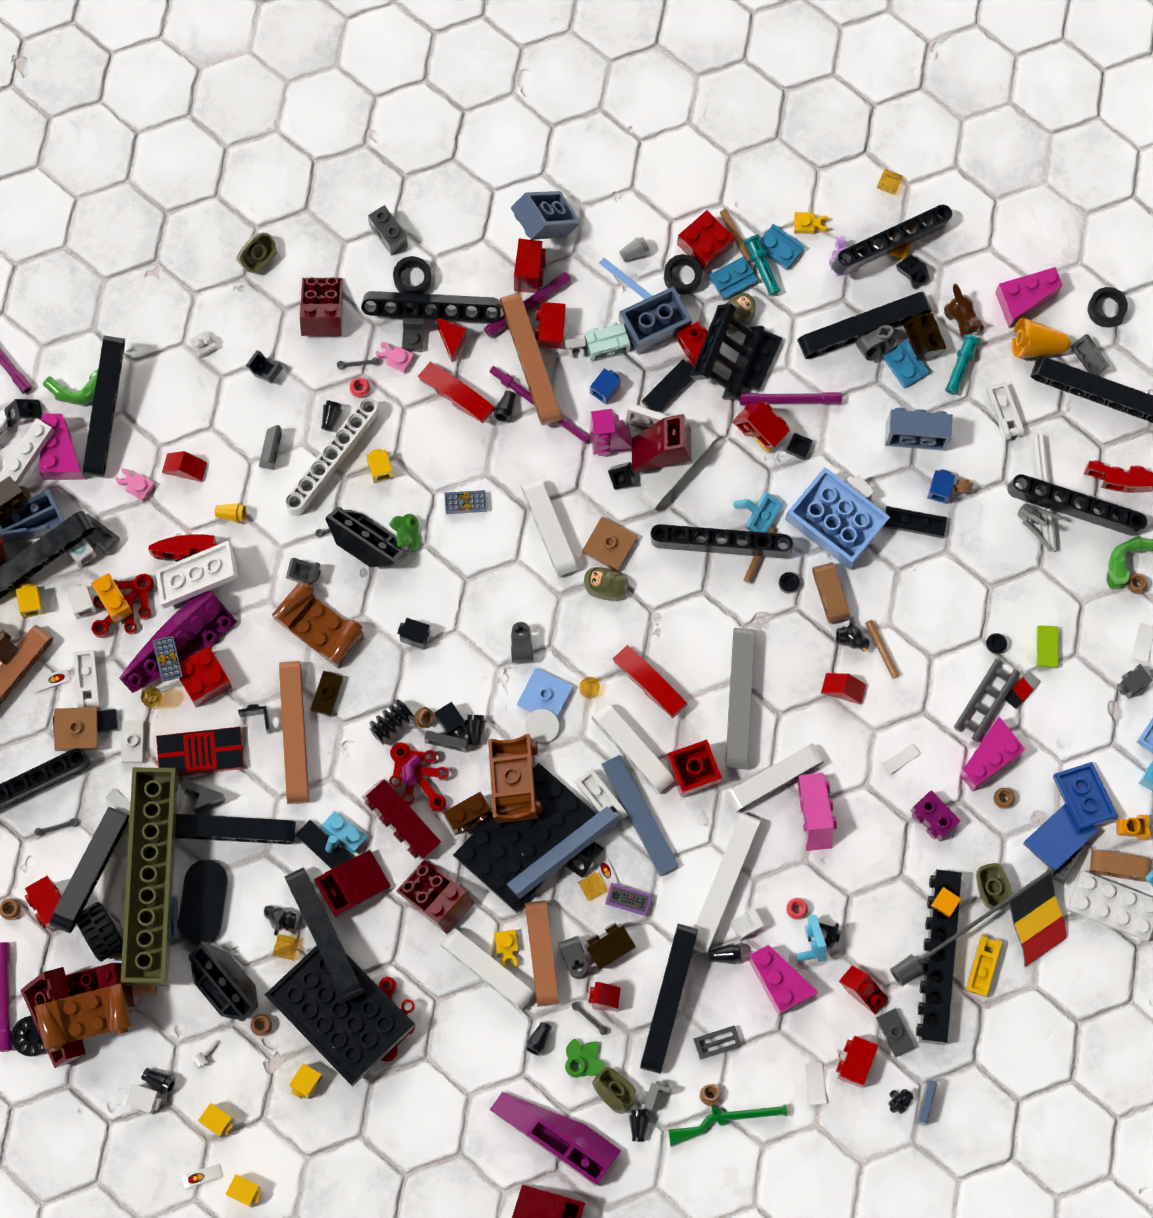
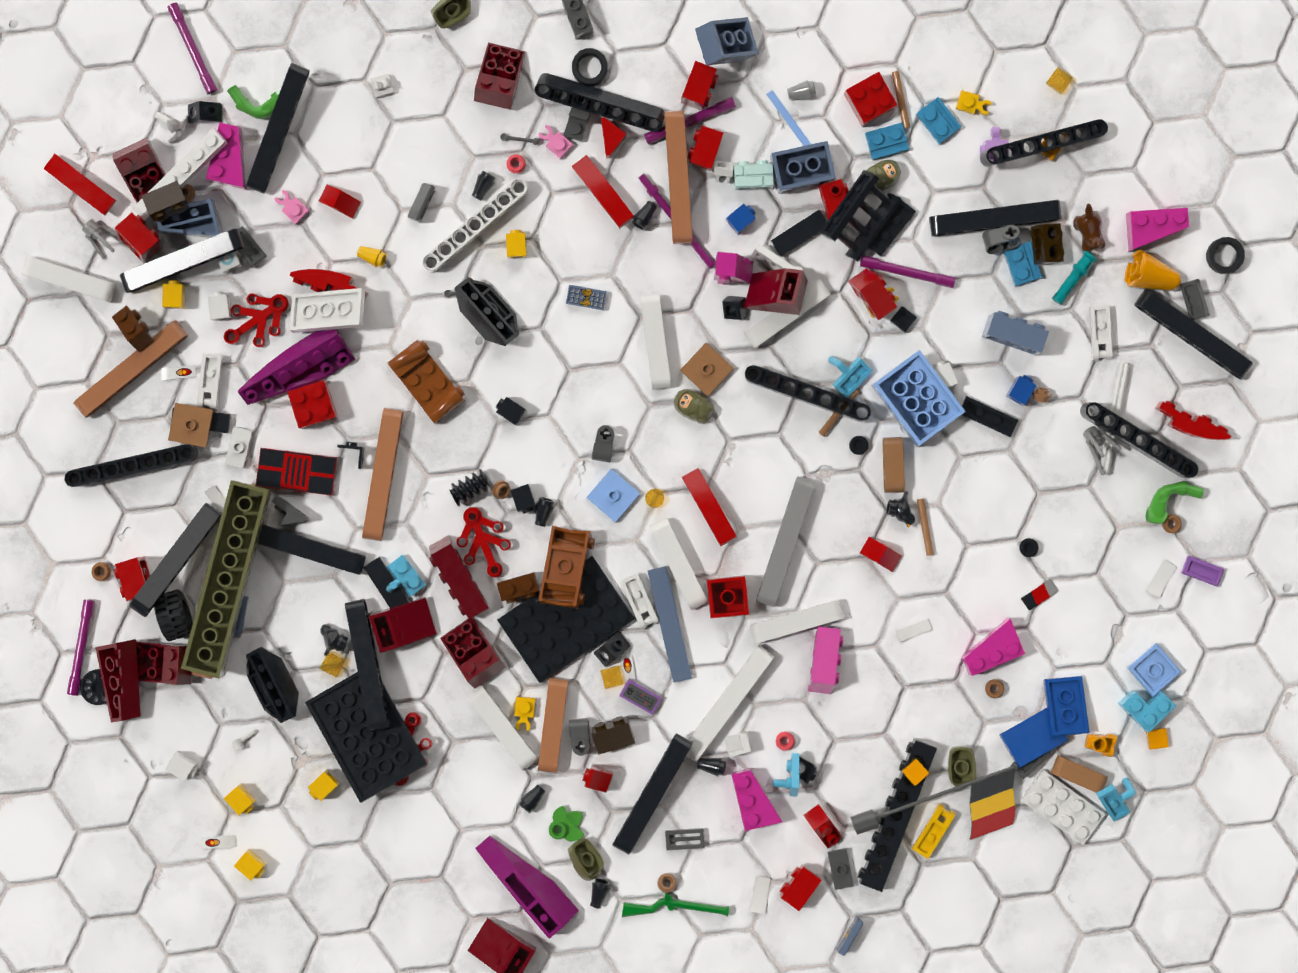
camera: 20 degrees right, 15 degrees up
dark grey hinge [34,818,78,836] -> none
dark orange piece [34,983,132,1052] -> none
light orange brick [91,573,132,623] -> none
clear yellow cone [141,687,162,709] -> none
black cone [141,1068,175,1095] -> none
tile [152,636,183,682] -> none
black tile [178,859,228,945] -> none
black bracket [246,350,283,384] -> none
medium nougat plate [250,1014,272,1036] -> none
dark grey bracket [286,557,321,585] -> none
dark brown plate [310,671,344,717] -> none
bright green plate [389,514,421,552] -> none
magenta arm [402,754,422,786] -> none
dark grey tile [424,730,468,753] -> none
sand blue tile [507,806,620,899] -> none
white sticker [525,709,559,743] -> none
dark grey hinge [572,1002,607,1035] -> none
light grey bracket [641,1081,672,1112] -> none
black tyre [664,254,702,295] -> none
teal pin [743,234,781,296] -> none
black plant [888,1089,914,1114] -> none
black bracket [896,254,930,289] -> none
magenta brick [910,790,961,841] -> none
dark grey bar [953,659,1020,742] -> none
lime tile [1036,625,1058,668] -> none
dark grey brick [1117,664,1153,698] -> none

